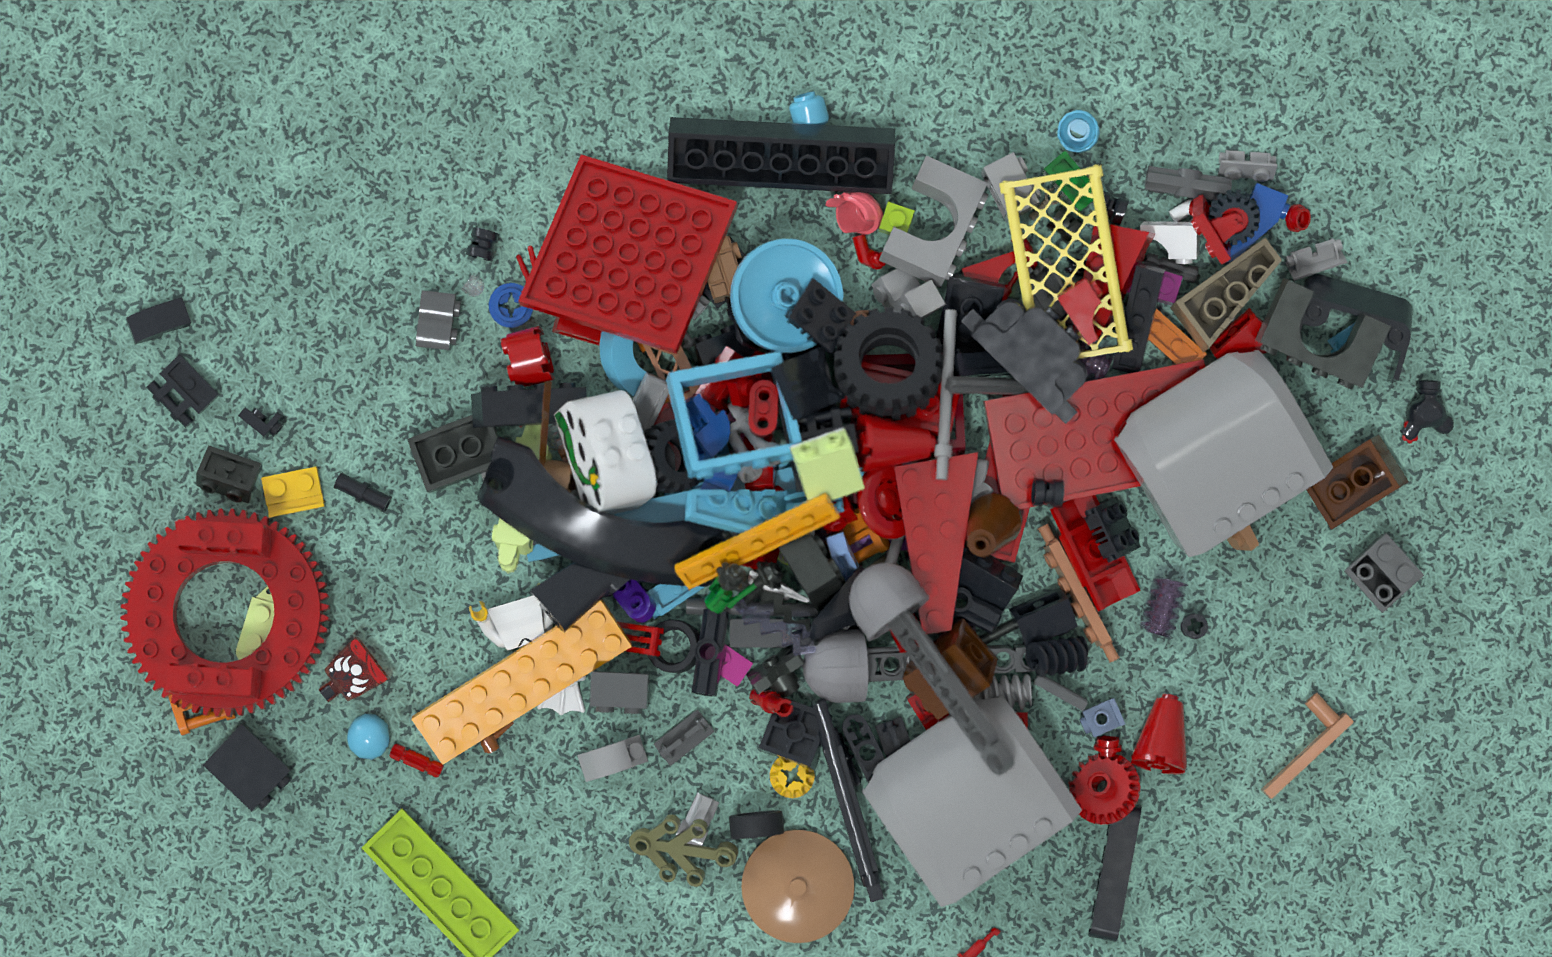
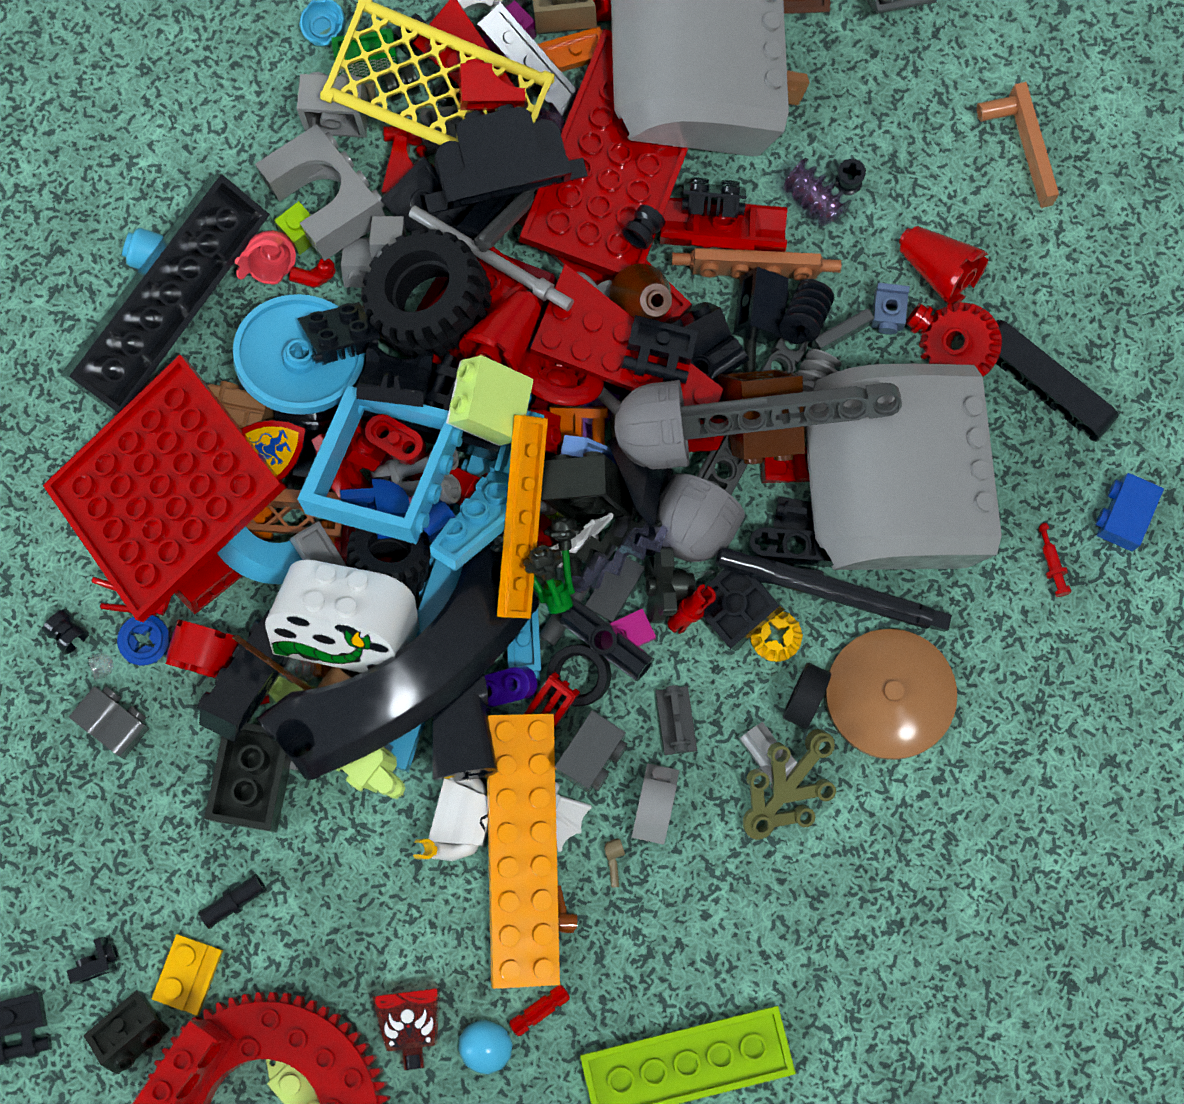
camera: 60 degrees left, 10 degrees down
none -> shield [242,420,306,480]
none -> dark tan hand [604,838,625,888]
none -> black plate [622,315,698,384]

